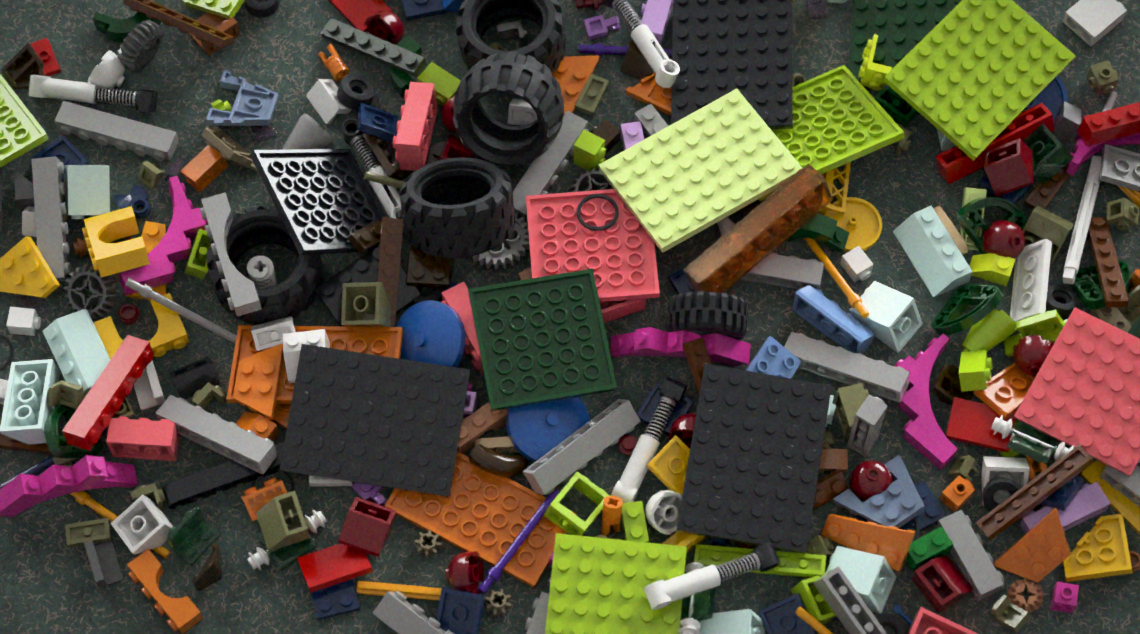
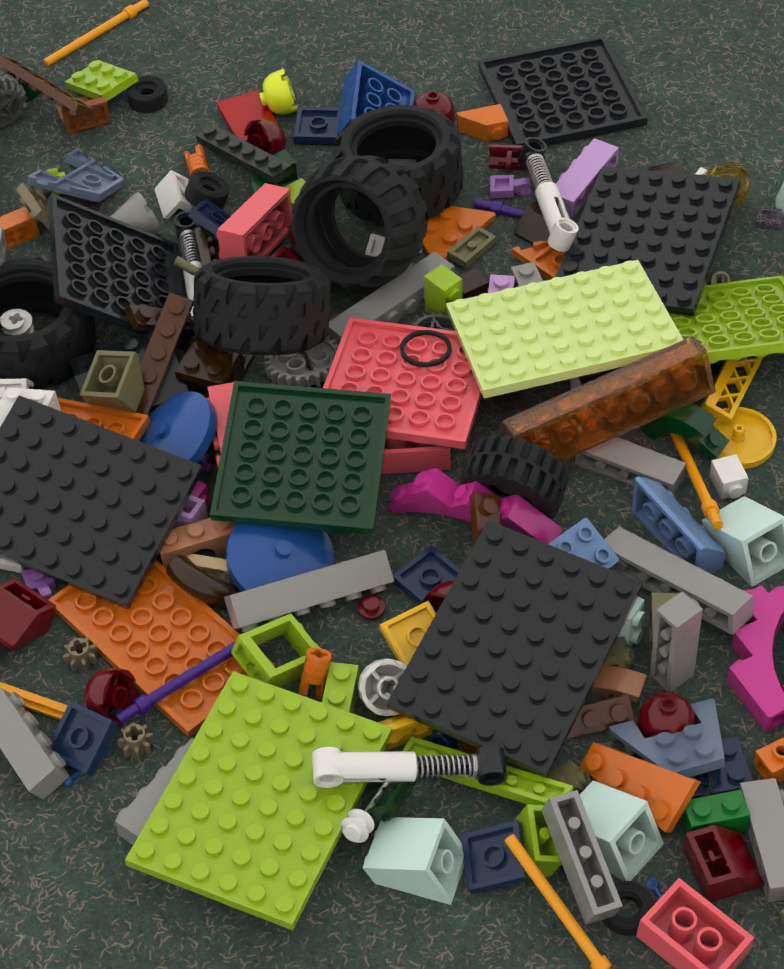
camera: 20 degrees right, 15 degrees down
piece [611,377,687,503] -> none

